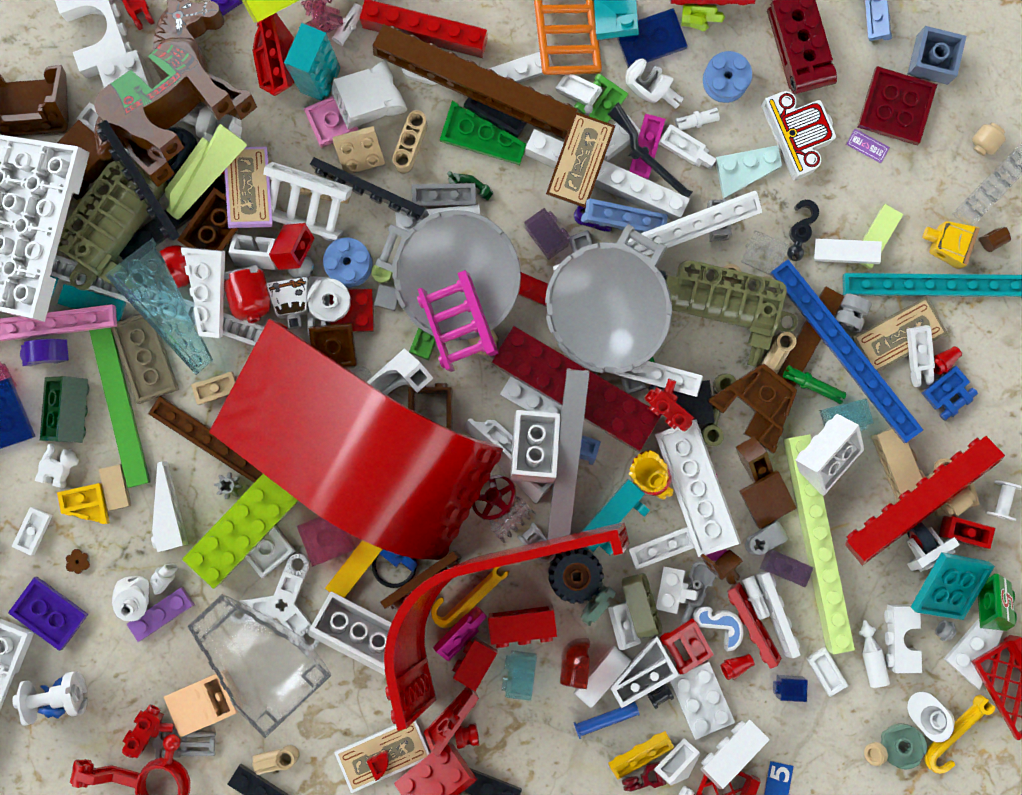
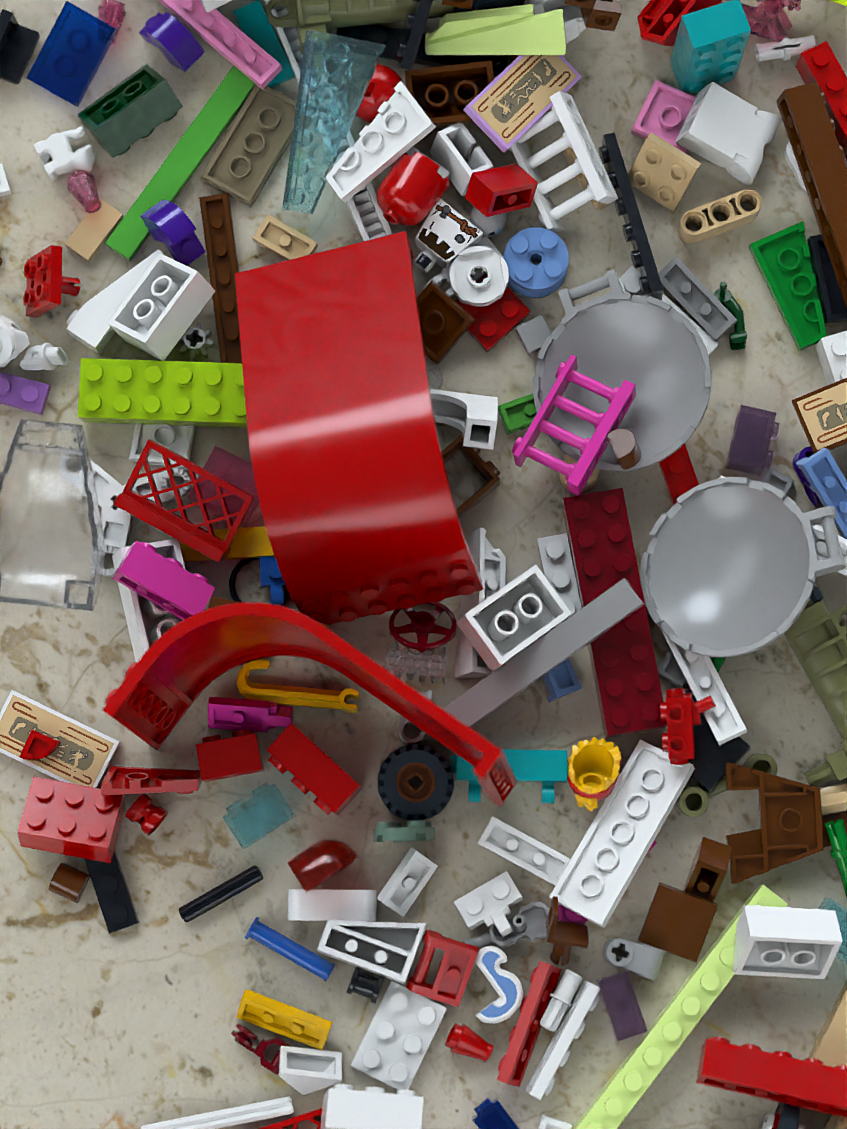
camera: 50 degrees right, 5 degrees down
yellow wing [57,483,110,524] -> none
yellowish green tile [372,265,393,284] -> none
olive beam [622,573,662,639] -> none
none -> red plate [23,245,80,318]
none -> clear pink cone [67,170,102,213]
none -> white brick [108,253,215,361]
none -> dark pink brick [112,541,215,620]
none -> red fence [113,439,255,562]
none -> dark purple brick [140,199,206,266]
none -> black axle [178,866,263,922]
none -> brick [607,429,641,470]

